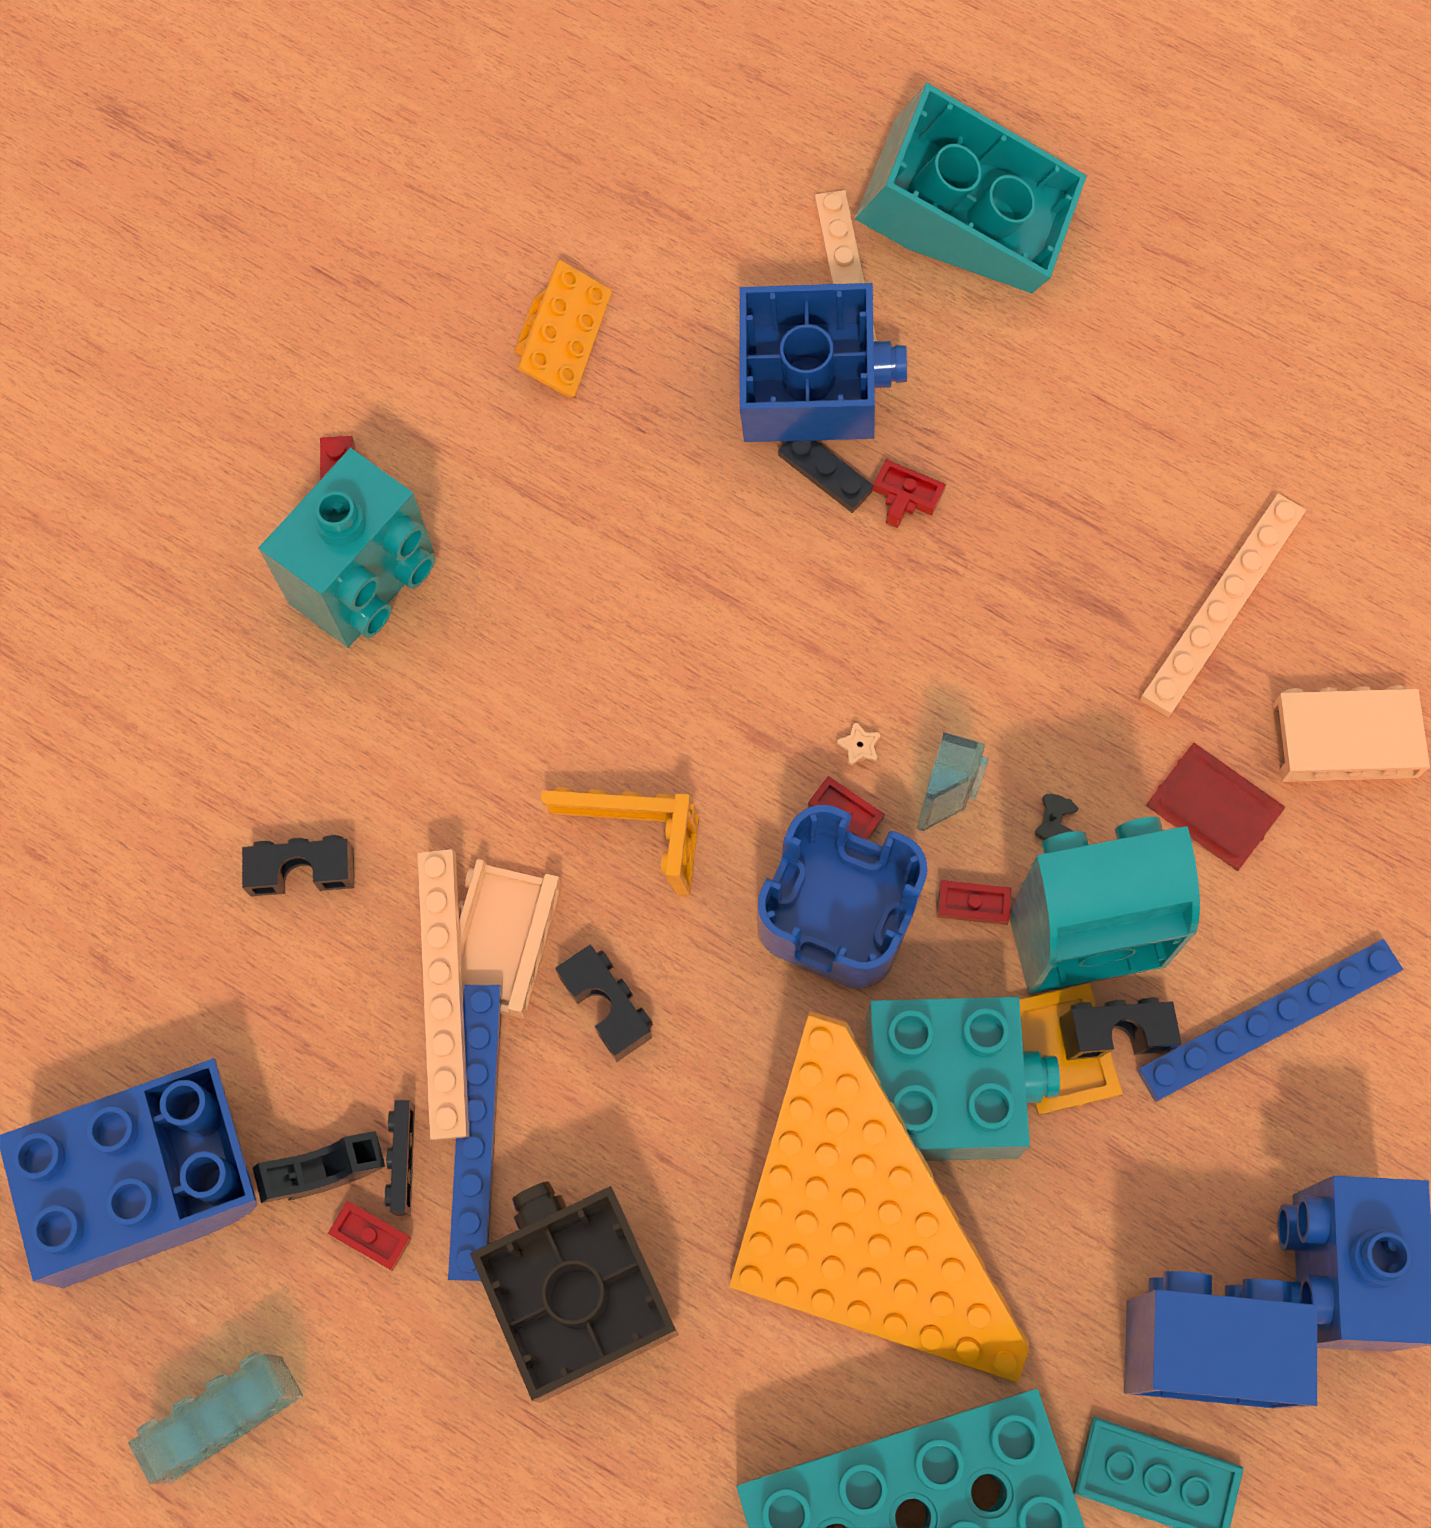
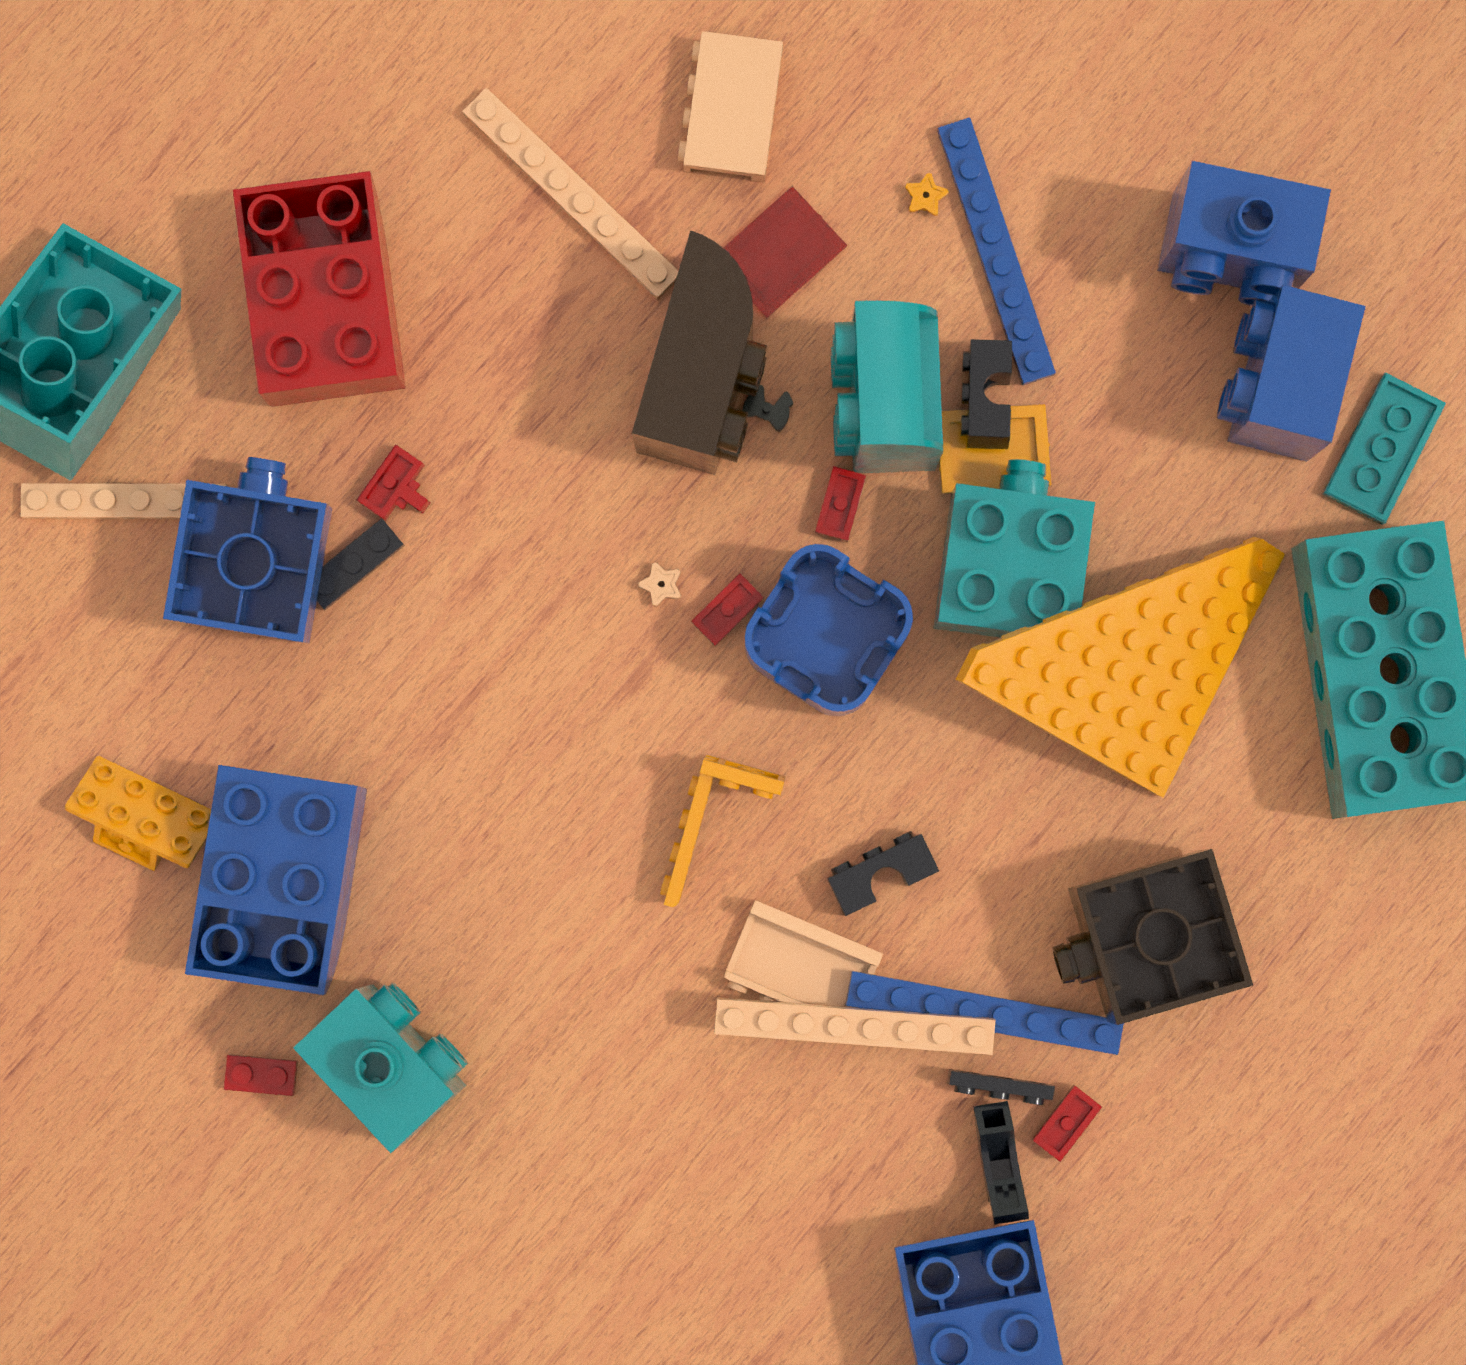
camera: 80 degrees left, 15 degrees up
clear light blue brick [128,1352,304,1484] -> none
black arch [242,835,354,897] -> none
clear light blue slope [917,733,989,831] -> none
none -> blue brick [185,765,367,995]
none -> red brick [233,171,406,407]
none -> dark brown brick [632,230,767,475]
none -> light orange plate [905,173,949,216]

